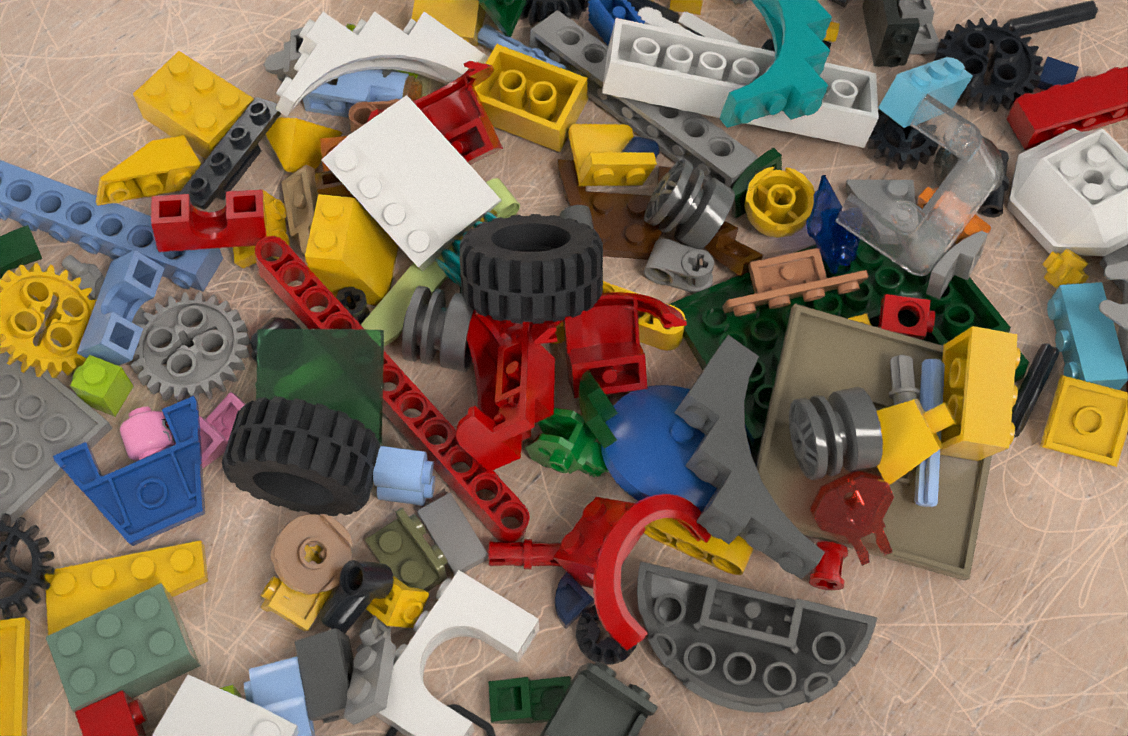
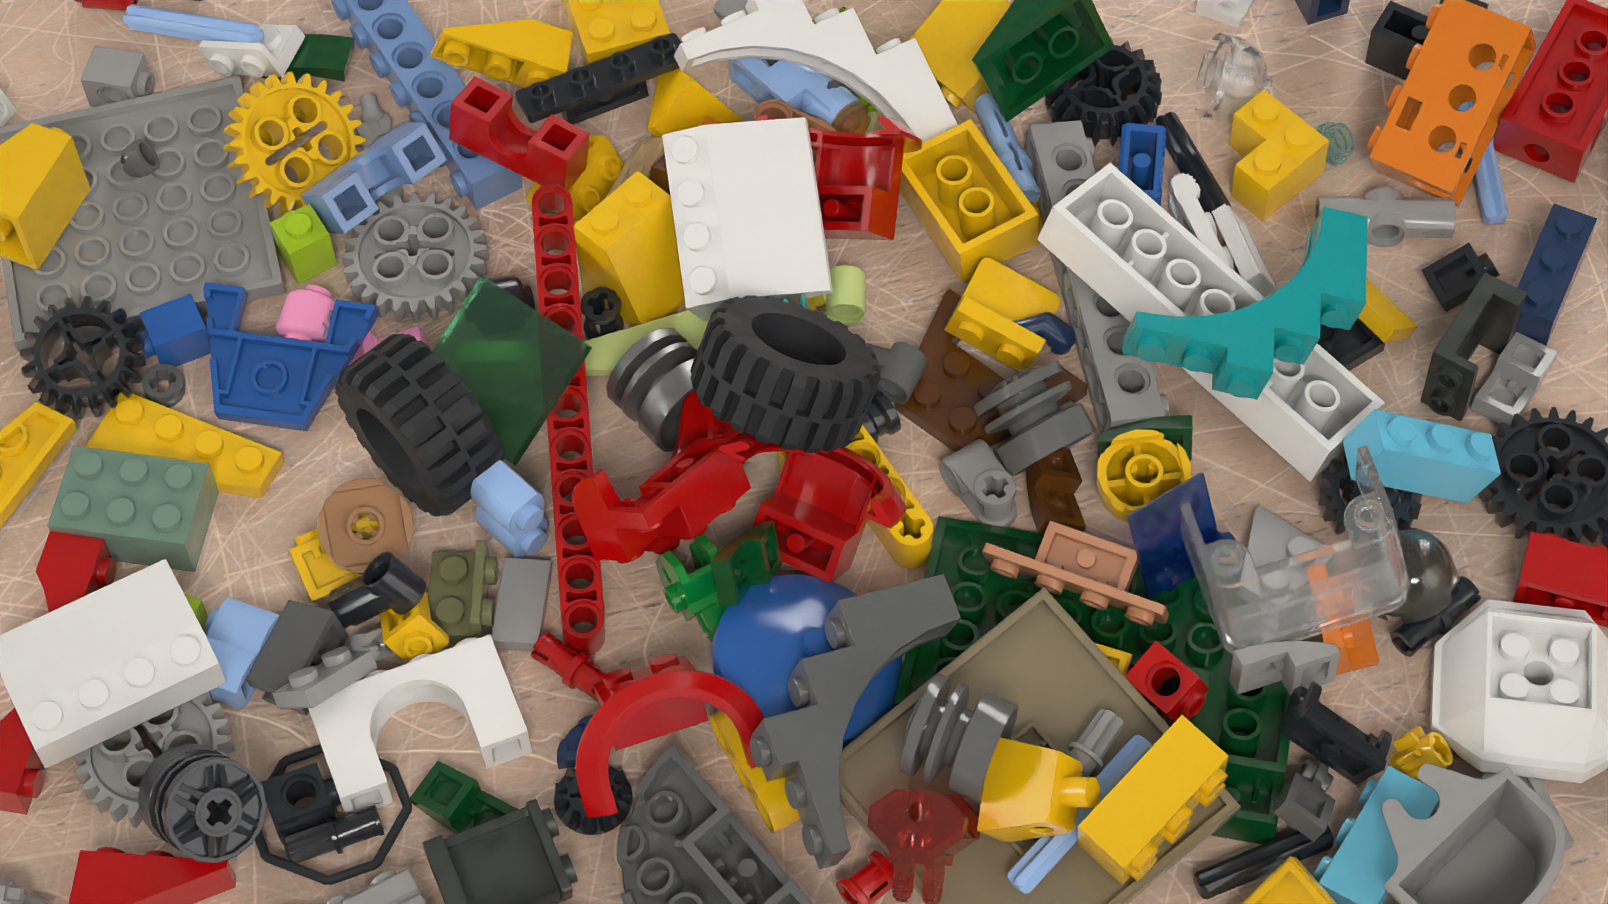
camera: 40 degrees right, 5 degrees down
none -> blue brick [137,294,211,367]
none -> dark grey bush [142,364,185,408]
none -> dark grey plate [1274,759,1336,842]
none -> black hinge [1278,681,1392,785]

